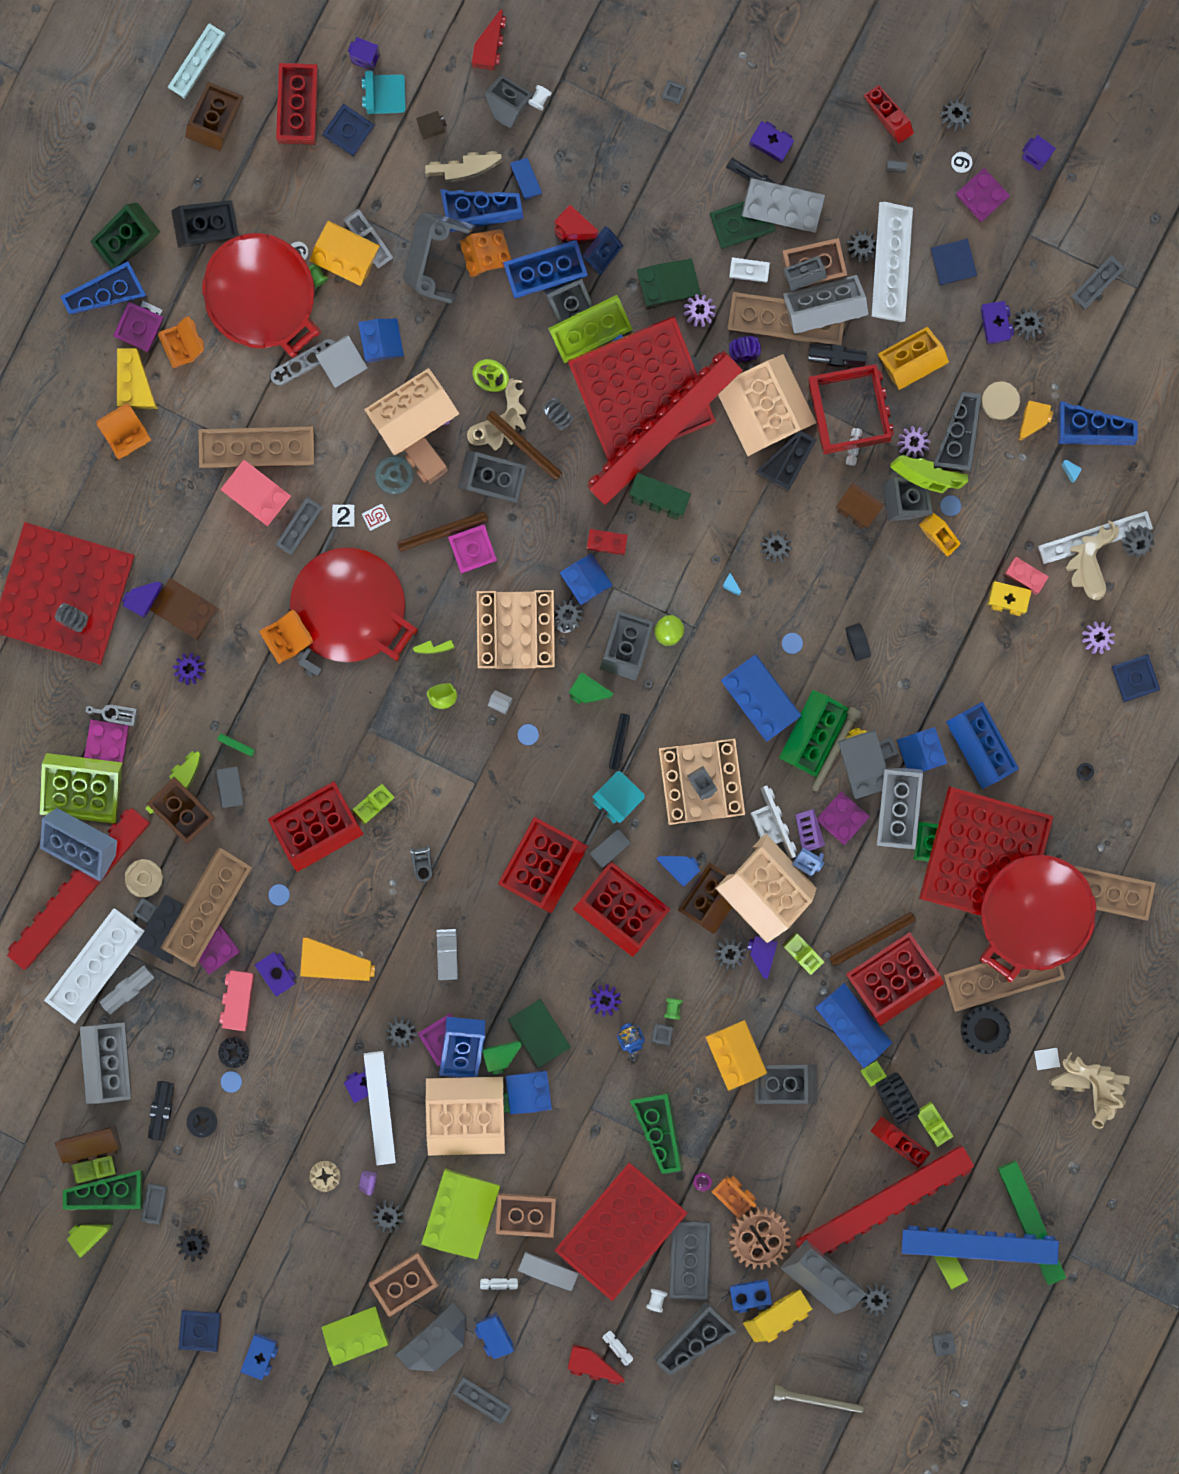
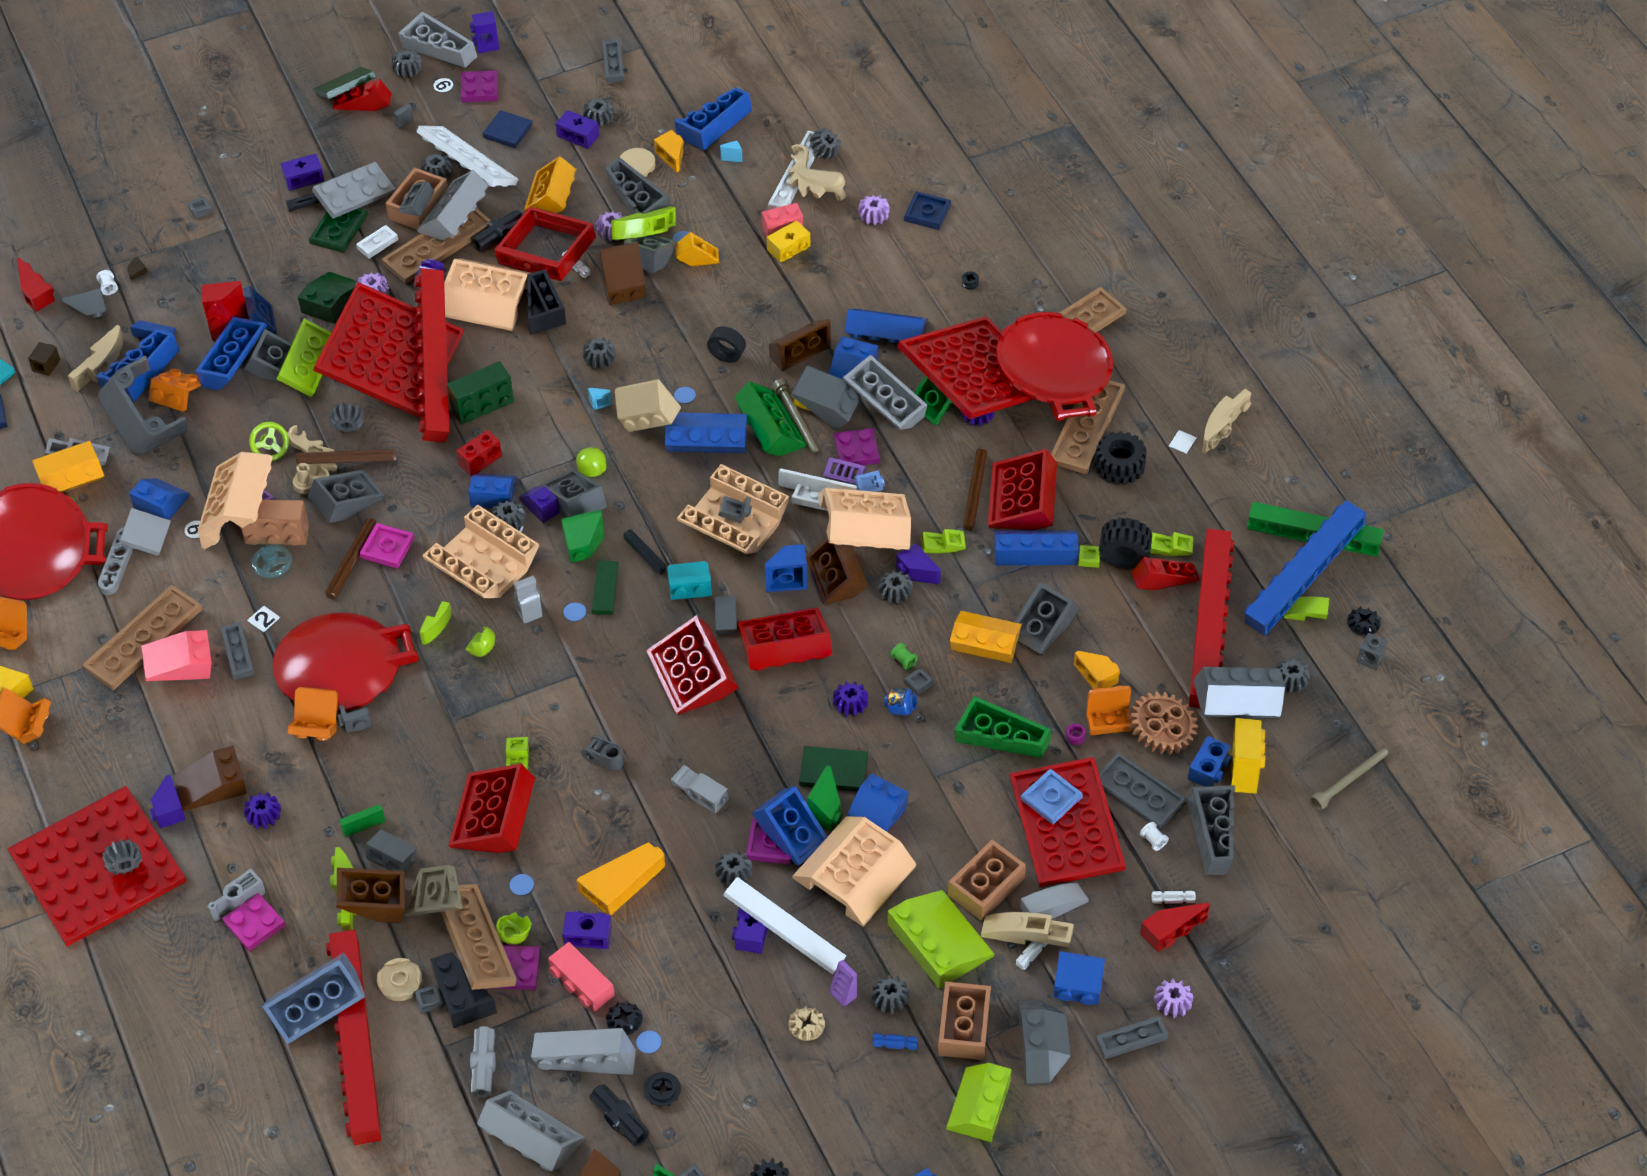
camera: 50 degrees left, 35 degrees down
lime slope [40,753,123,824] -> none
white plate [44,908,145,1024] -> none
white sticker [362,504,391,531] -> none
tan animal [1063,1052,1126,1129] -> none
none -> dark brown tile [127,256,148,280]
none -> white sticker [185,521,200,538]
none -> dark green tile [314,67,376,99]
none -> light grey wedge [398,11,477,68]
none -> dark tan wing [403,865,462,916]
none -> lime hair [495,912,532,945]
none -> dark purple slope [519,486,559,523]
none -> light grey wedge [531,1028,636,1075]
none -> dark green tile [592,561,619,615]
none -> tan slope [615,379,681,432]
none -> reddish brown slope [769,319,831,371]
none -> blue axle [873,1033,918,1050]
none -> tan slope [981,912,1074,948]
none -> medium blue tile [1021,769,1083,825]
none -> light orange slope [1074,651,1120,689]
none -> lavender gear [1154,978,1193,1019]
none -> black gear [1347,606,1381,636]

